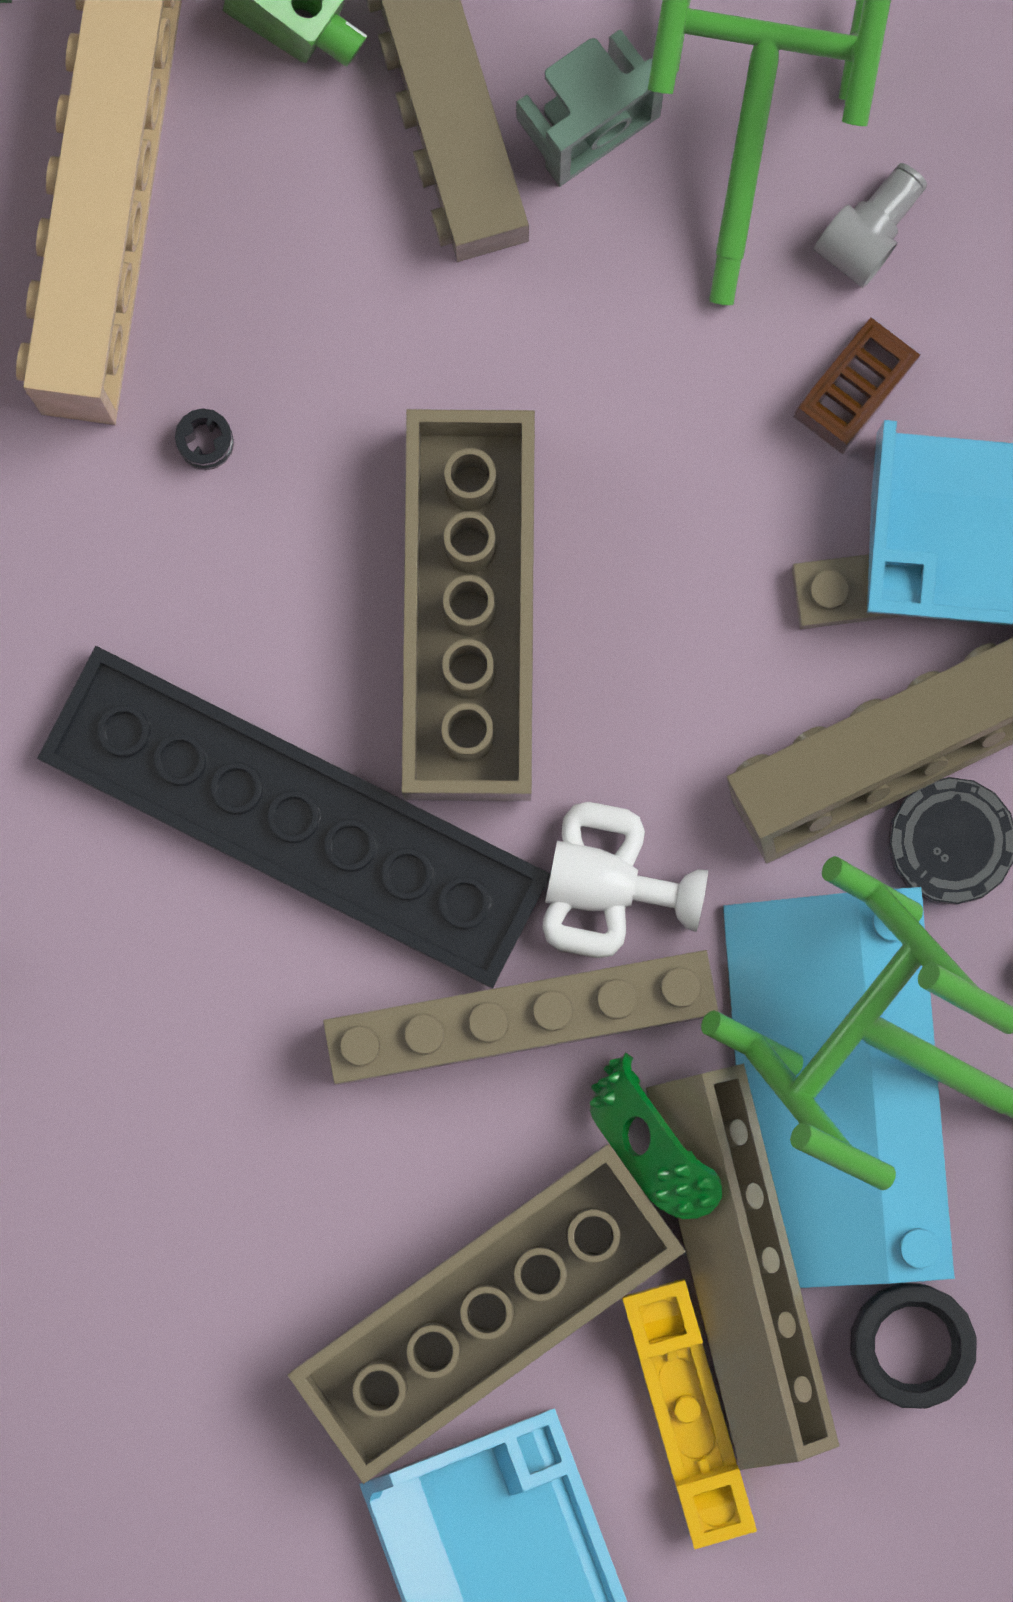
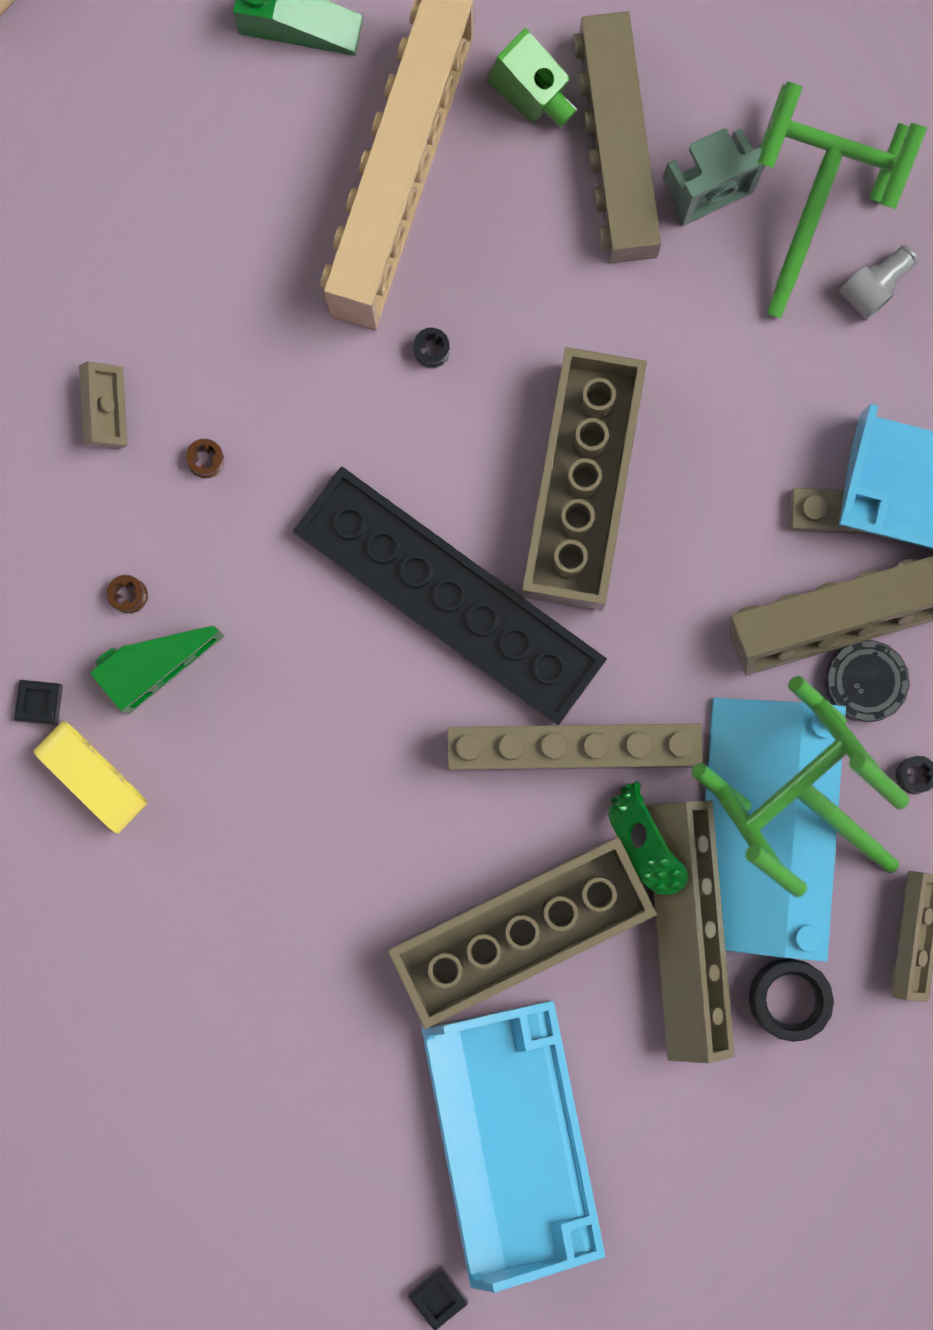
camera: 10 degrees right, 0 degrees up
white piece [542,802,708,958] -> none
yellow slope [622,1278,757,1549] -> none
reddish brown slope [793,317,920,454] -> none

